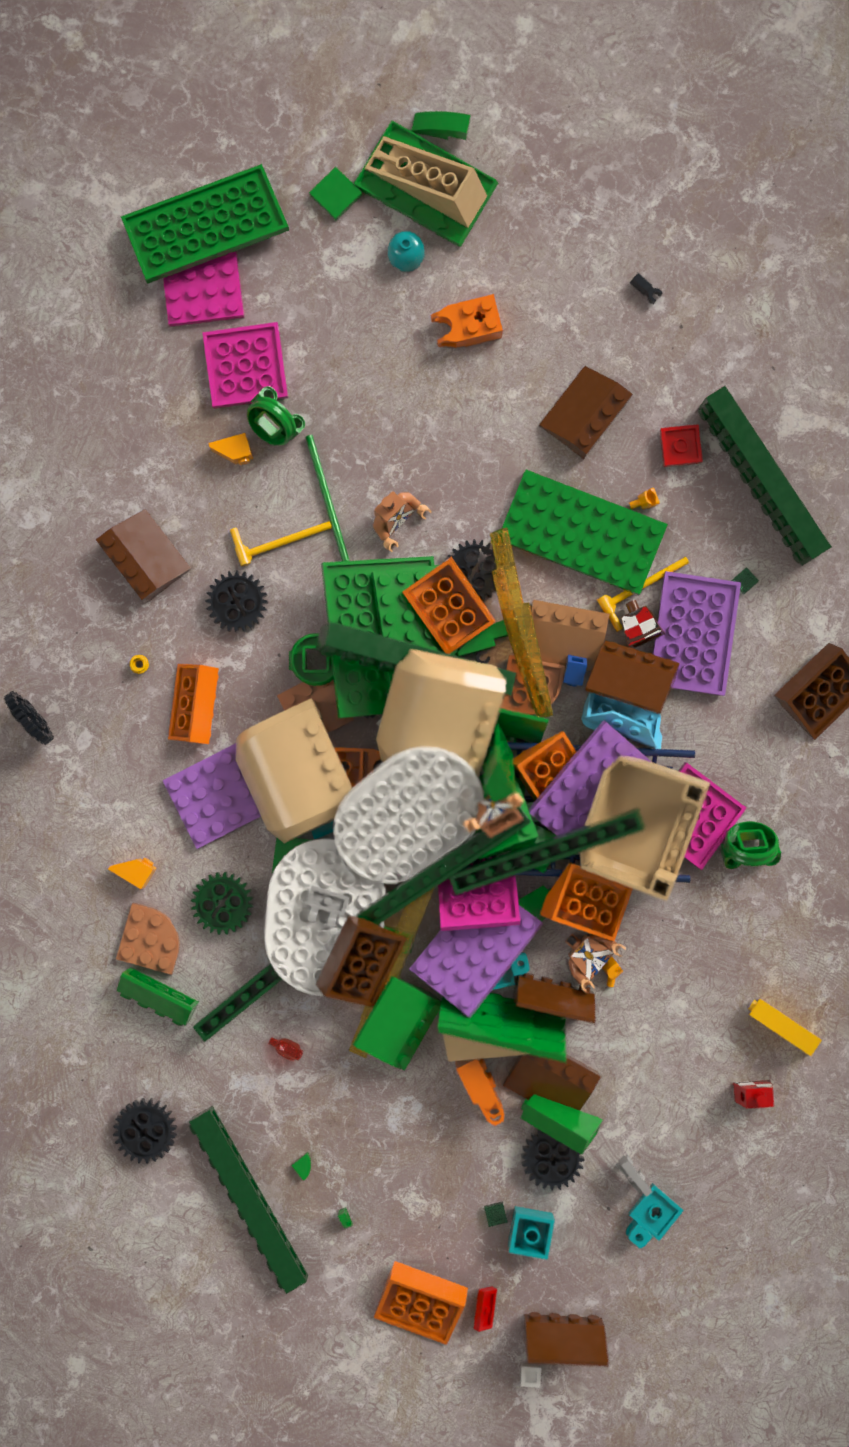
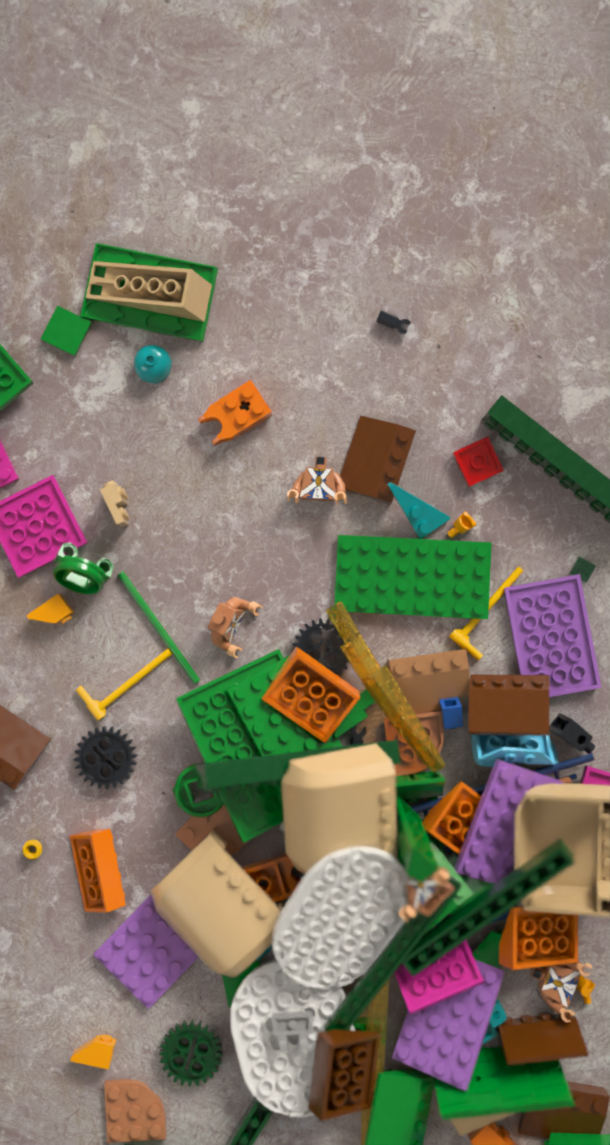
camera: 25 degrees left, 0 degrees up
green slope [411,111,471,140] -> none
torso [621,600,665,648] -> none
none -> tan plate [100,480,130,528]
none -> torso [287,457,347,505]
none -> teal wing [387,482,451,539]
none -> black torso [549,713,595,754]

